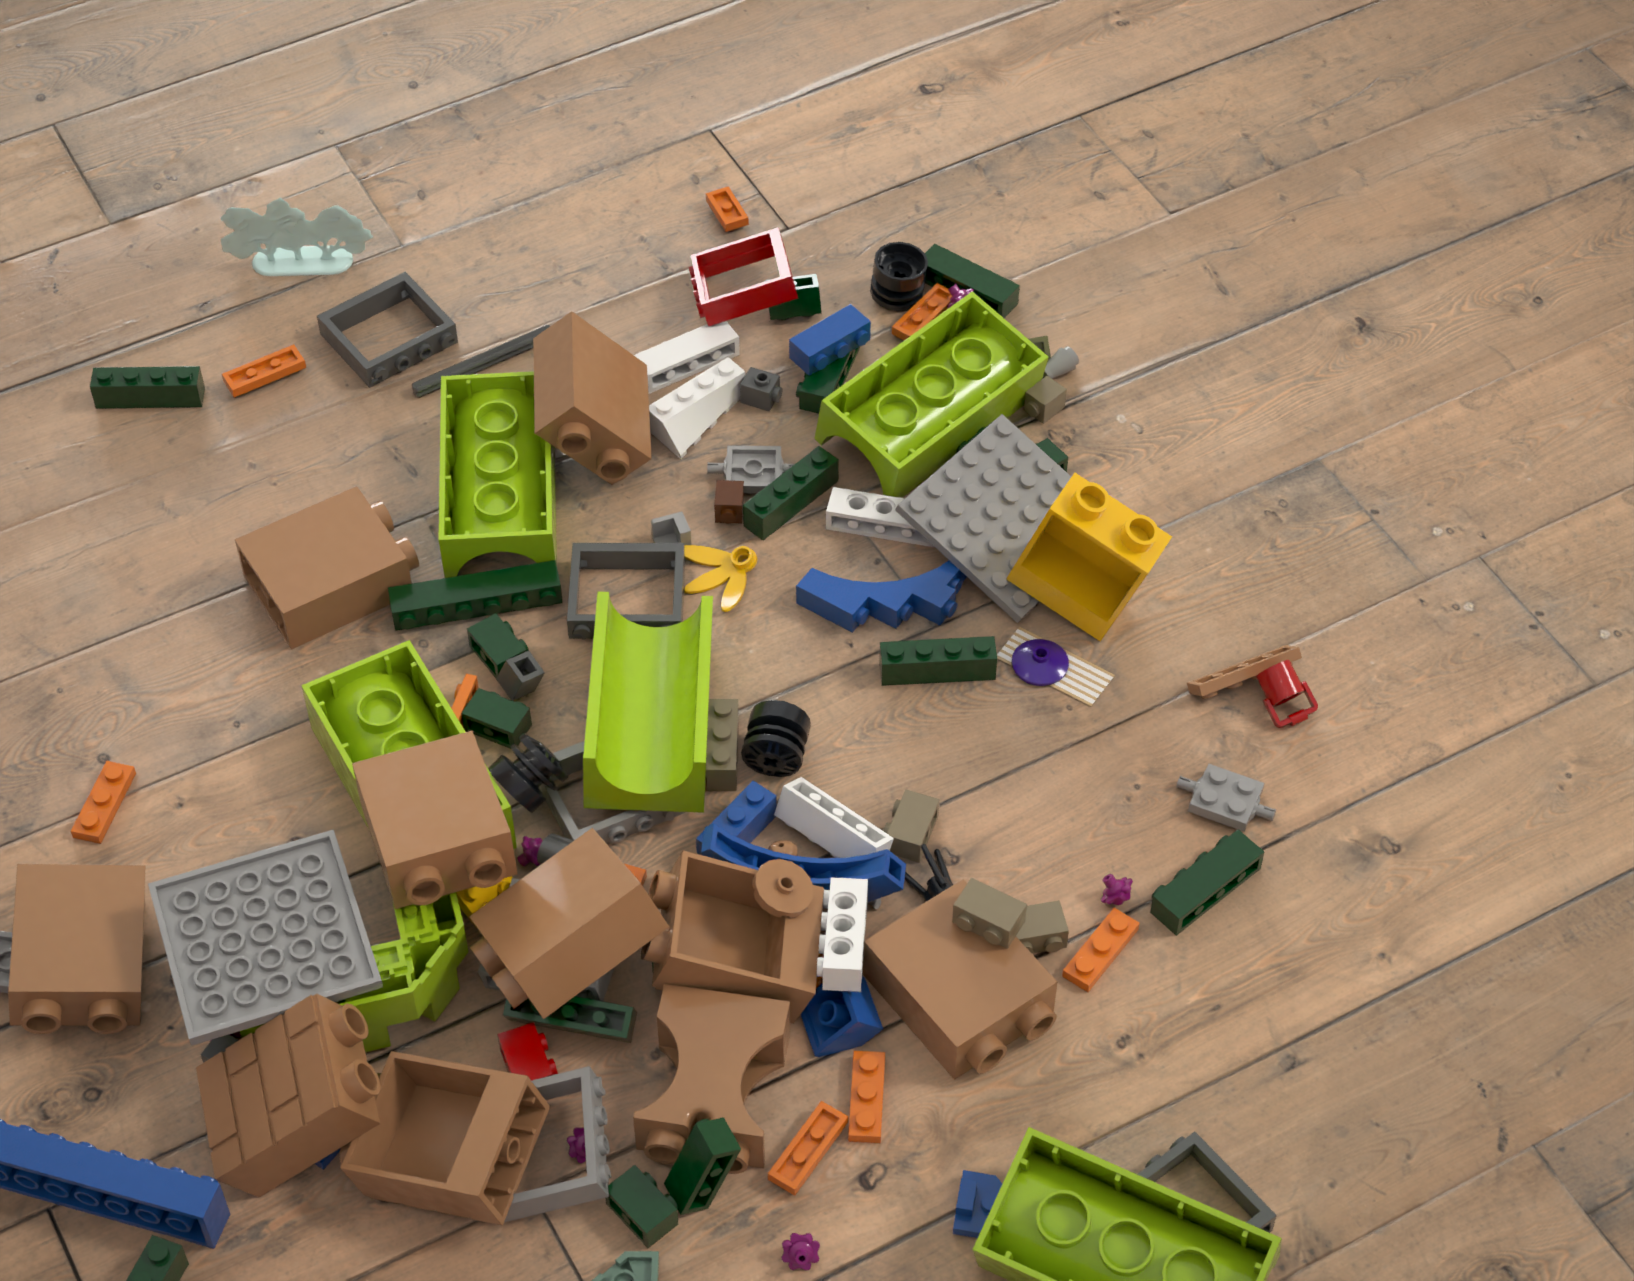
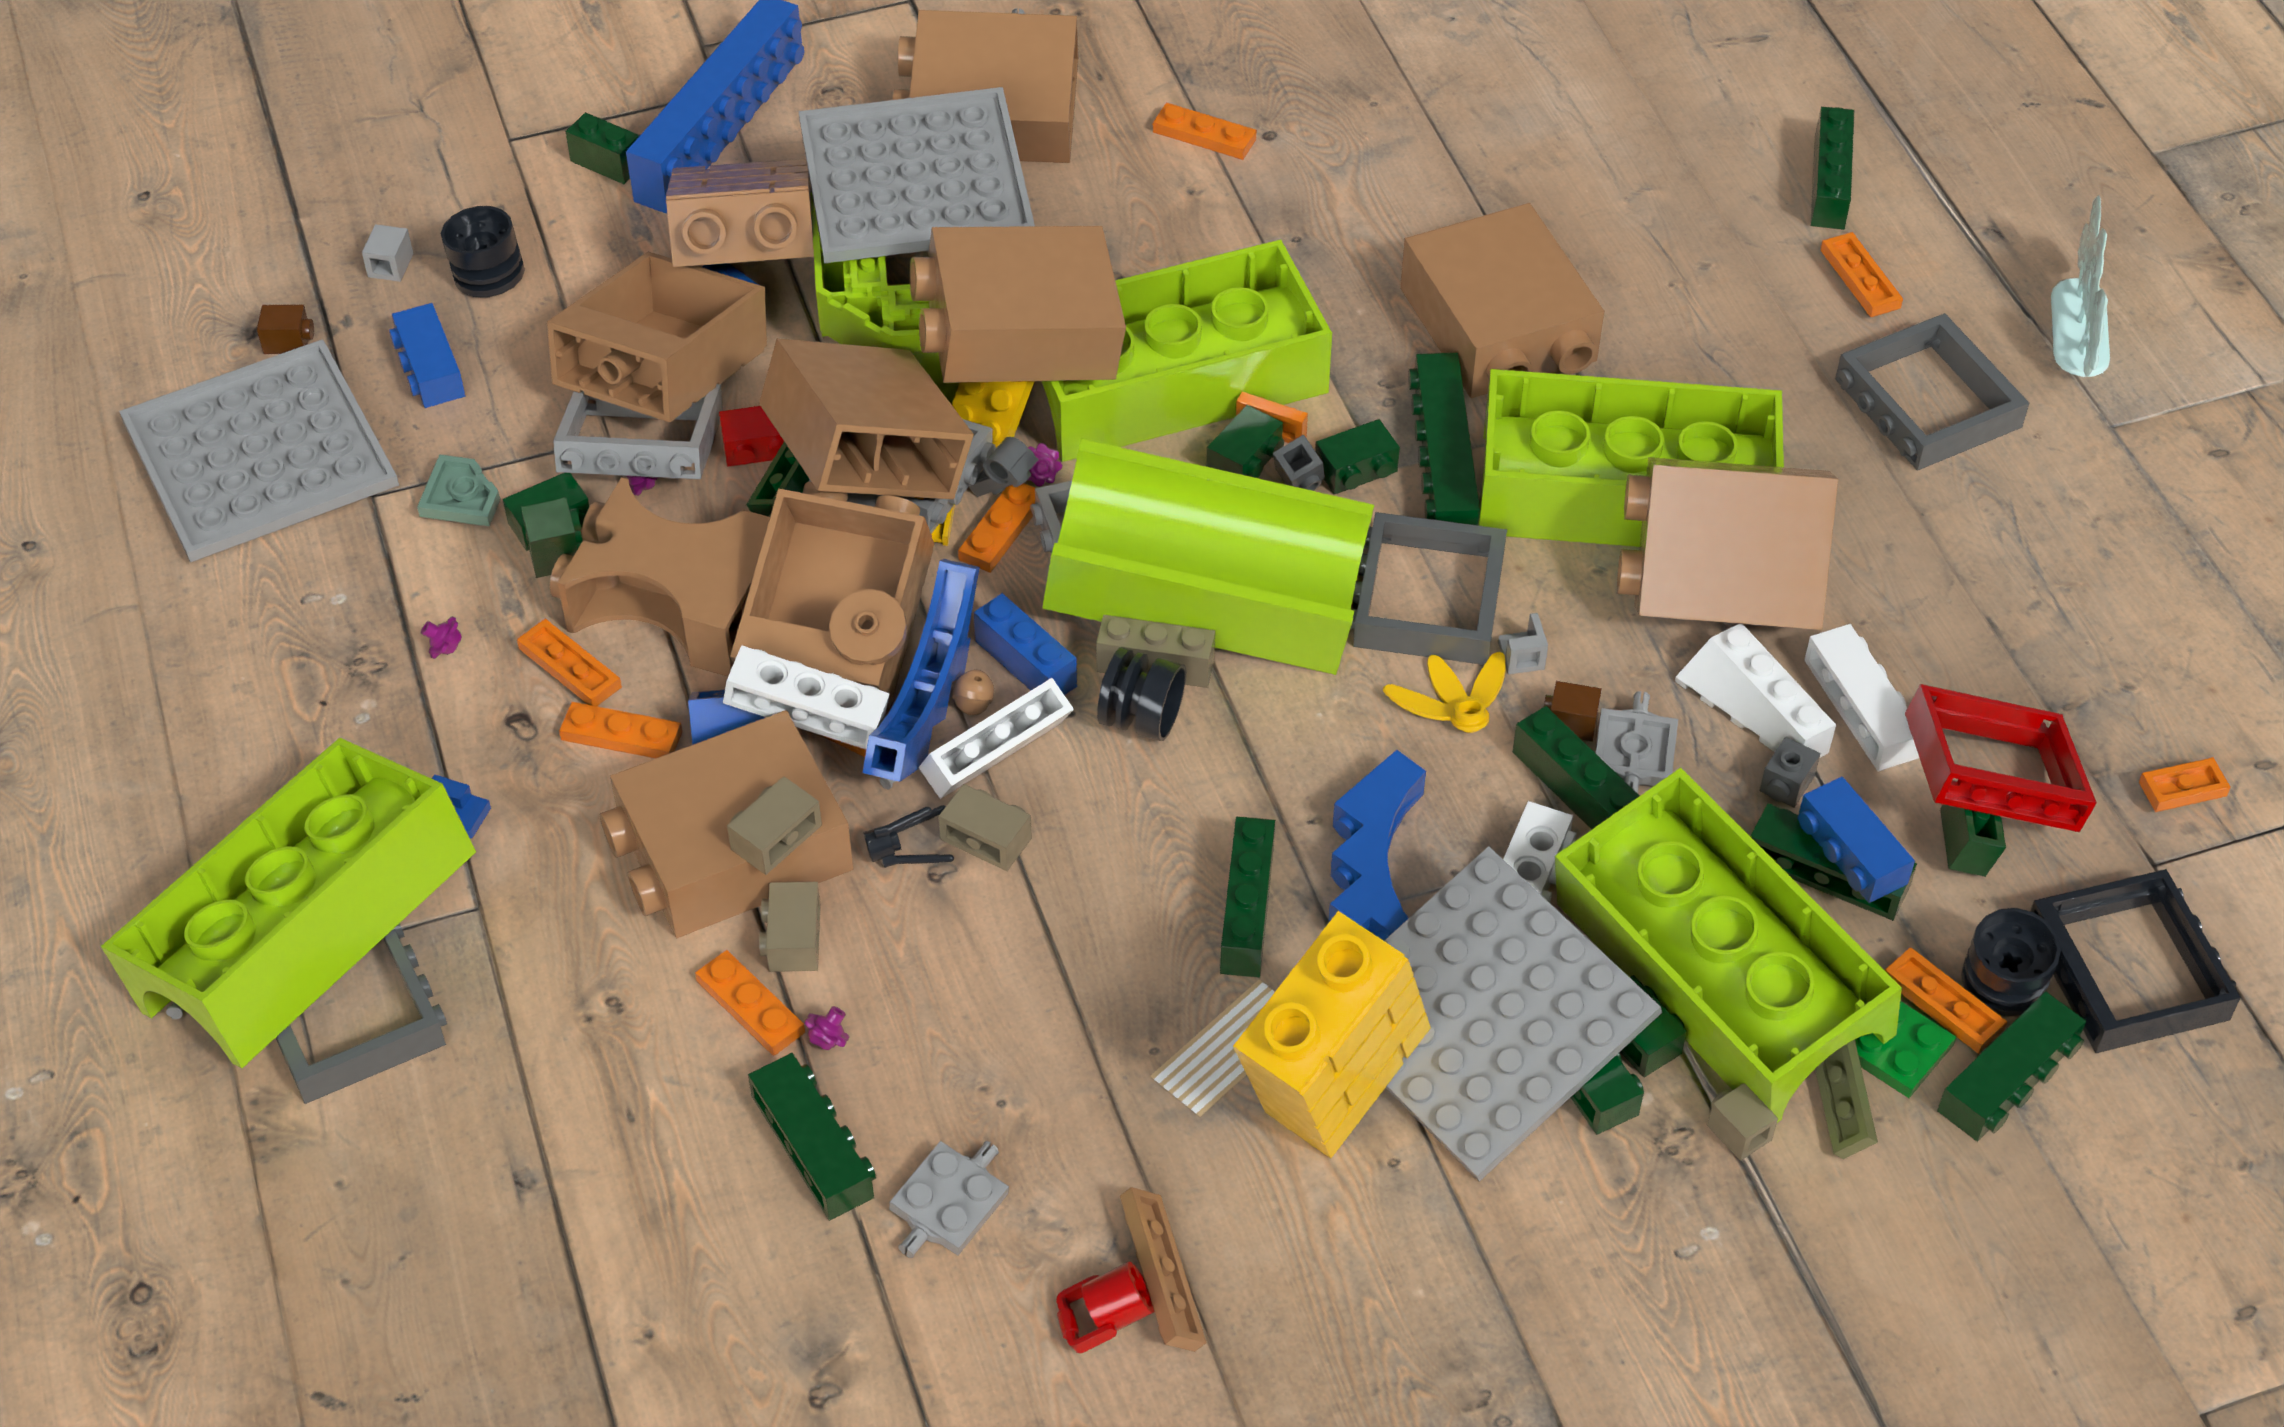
camera: 100 degrees right, 0 degrees up
dark grey axle [412,325,550,397] -> none
black wheel [488,733,568,813] -> none
magenta plant [947,284,974,308] -> none
dark purple dish [1012,639,1069,686] -> none
light grey cone [1043,346,1079,379] -> none
none -> black window [2030,869,2241,1053]

